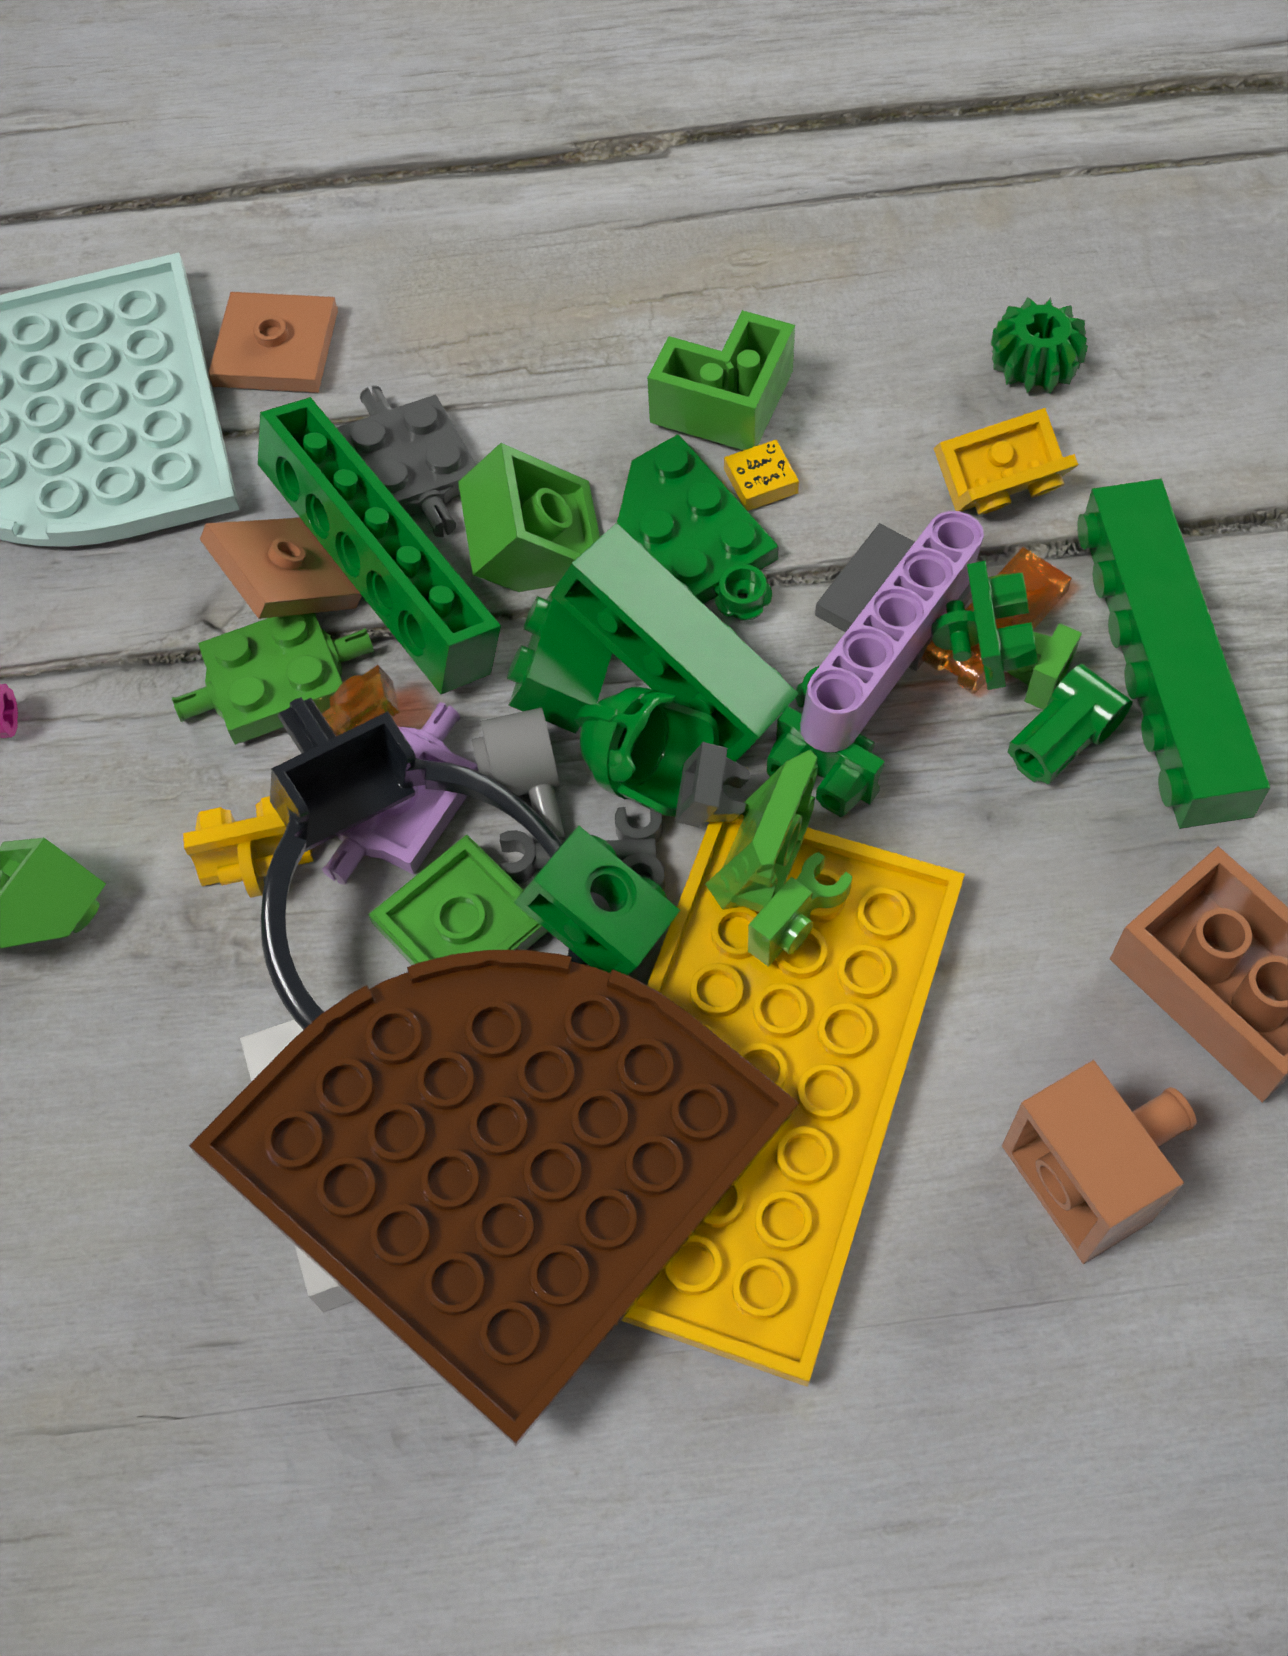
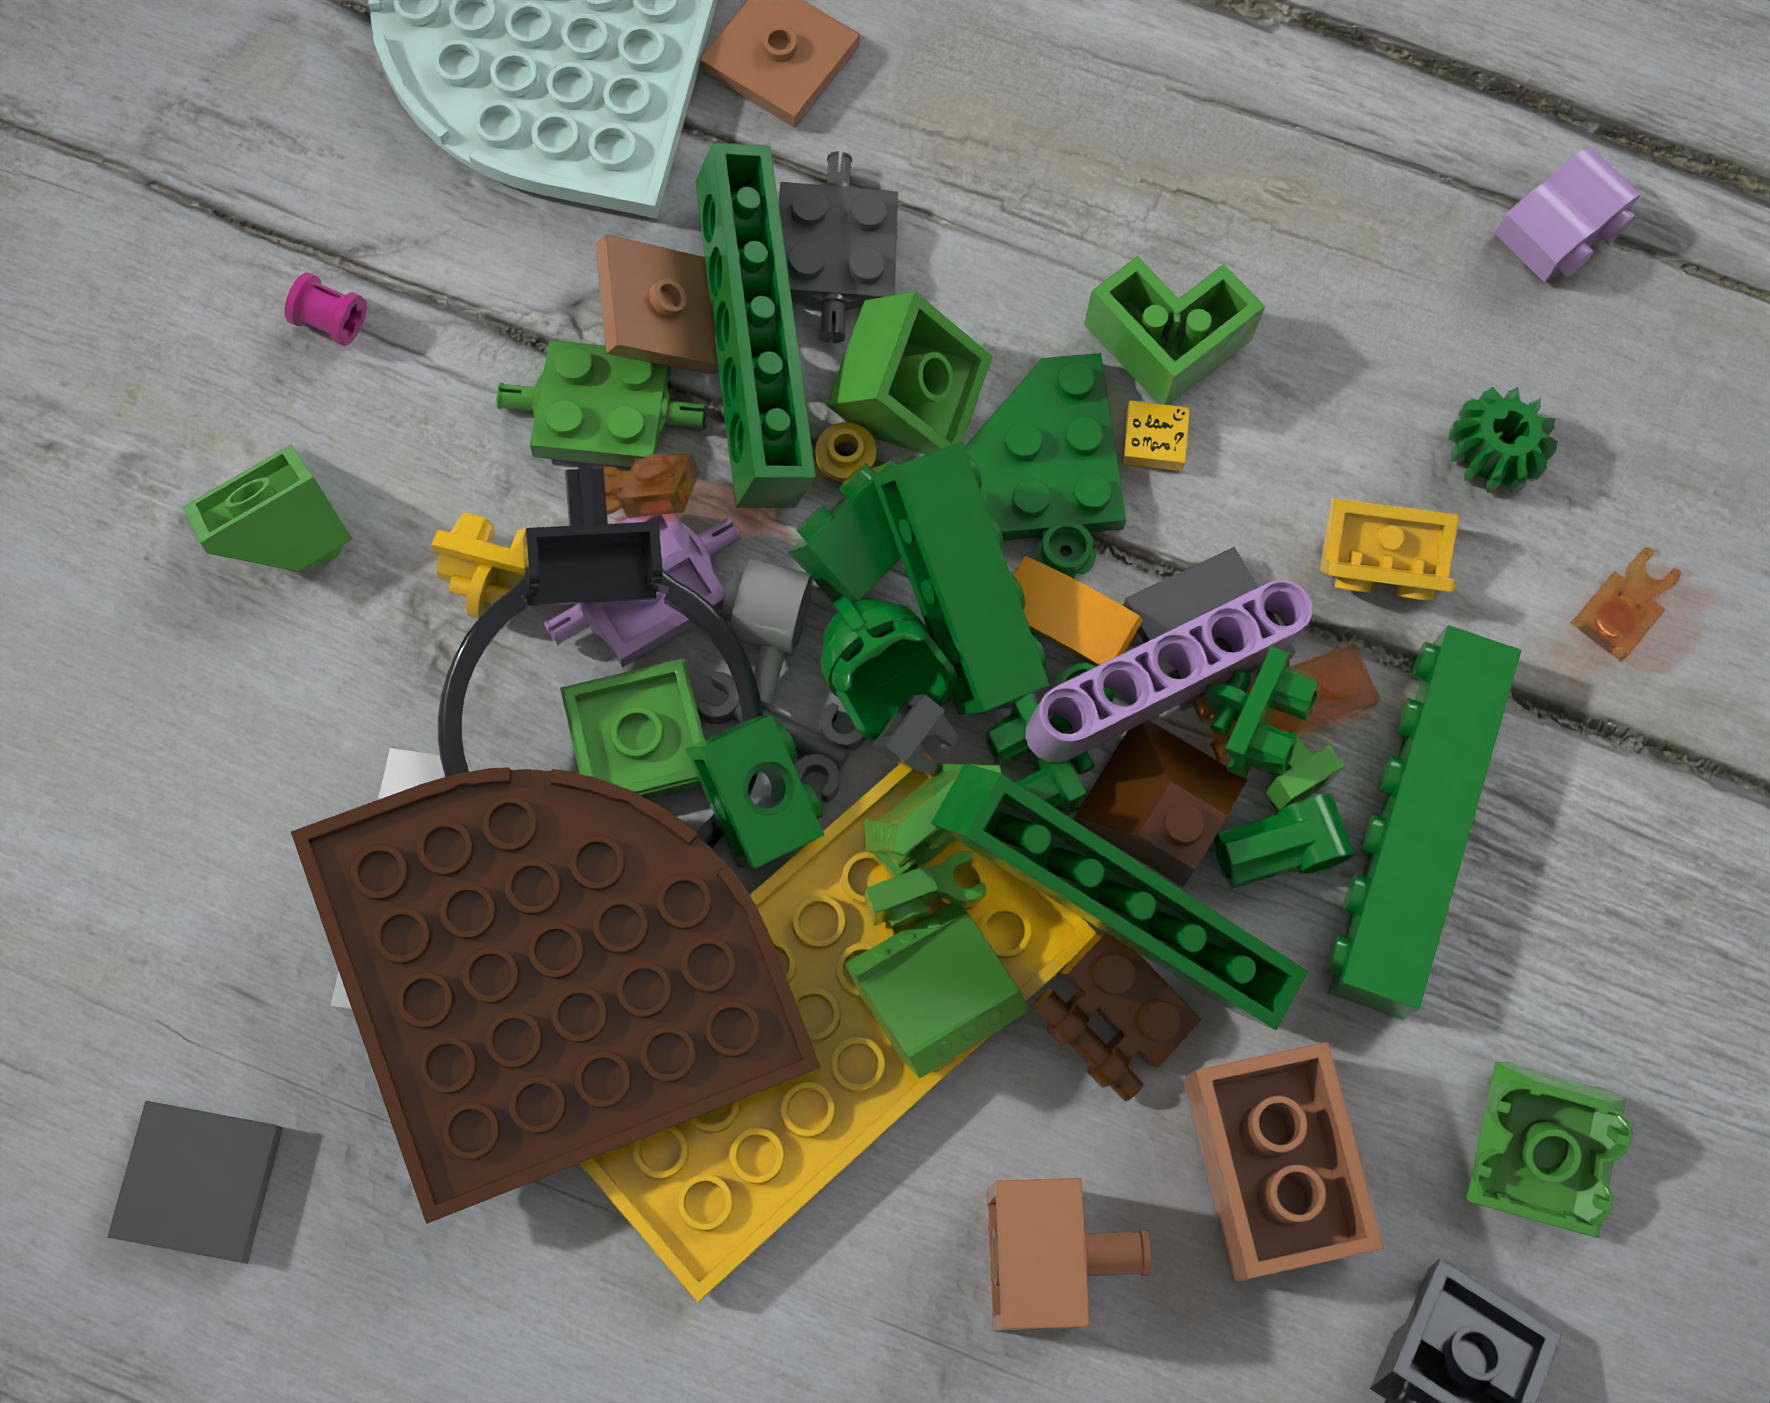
camera: 20 degrees right, 10 degrees up
none -> dark grey tile [107,1100,283,1264]
none -> yellow plate [815,422,877,482]
none -> bright green slope [845,902,1030,1079]
none -> green brick [931,763,1308,1030]
none -> light orange slope [1013,556,1143,667]
none -> reddish brown plate [1033,929,1202,1101]
none -> reddish brown slope [1073,720,1248,887]
none -> lavender brick [1495,146,1641,283]
none -> clear orange plate [1571,547,1681,662]

